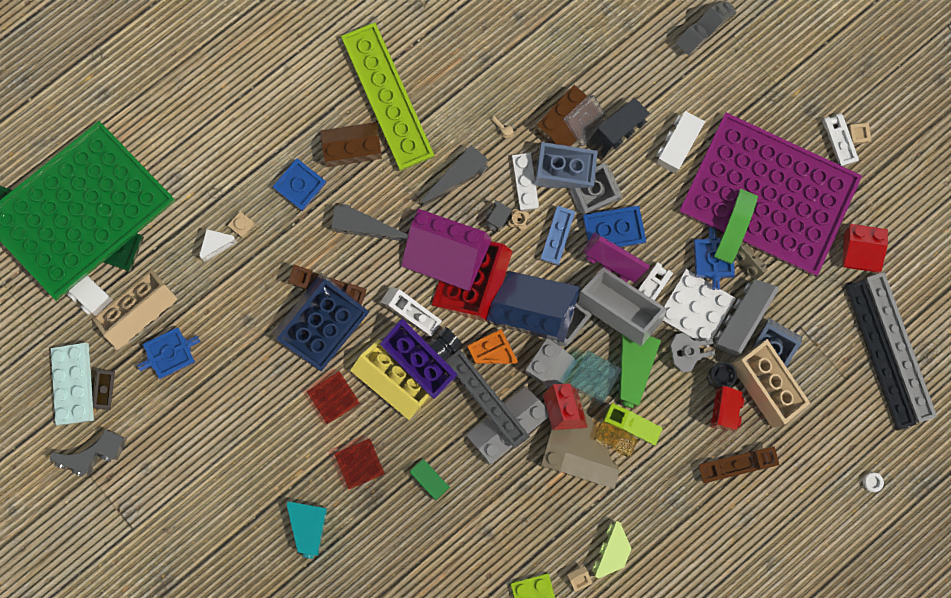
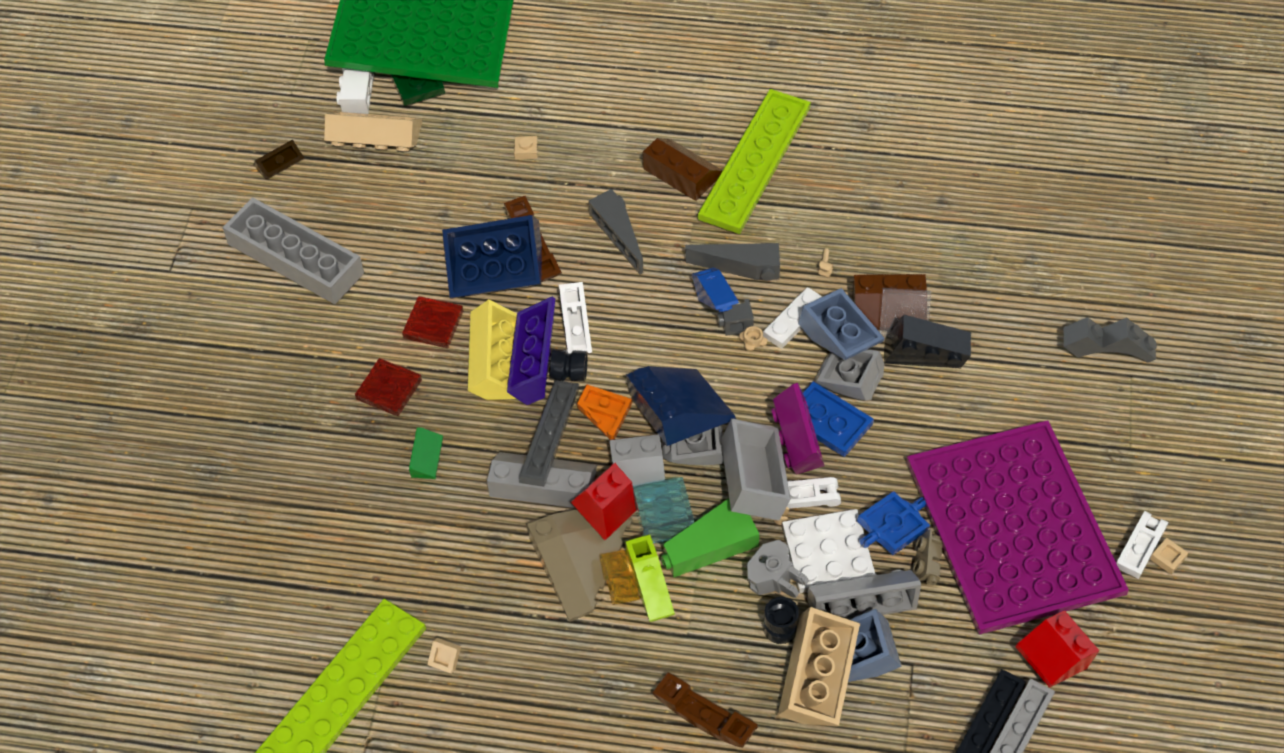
camera: 60 degrees right, 25 degrees down
dark grey arch [49,430,127,477] -> none
light aqua plate [51,343,94,426] -> none
blue plate [137,327,201,380] -> none
white slope [200,230,237,262] -> none
blue plate [273,158,327,212] -> none
teal slope [287,501,328,559] -> none
magenta slope [401,209,492,291] -> none
red slope [431,241,513,323] -> none
medium blue plate [540,206,575,266] -> none
yellowish green slope [592,521,631,578] -> none
white brick [656,111,705,174] -> none
red slope [710,386,744,431] -> none
bright green slope [714,189,758,264] -> none
none -> light grey brick [223,197,364,304]
none -> blue slope [692,267,739,312]

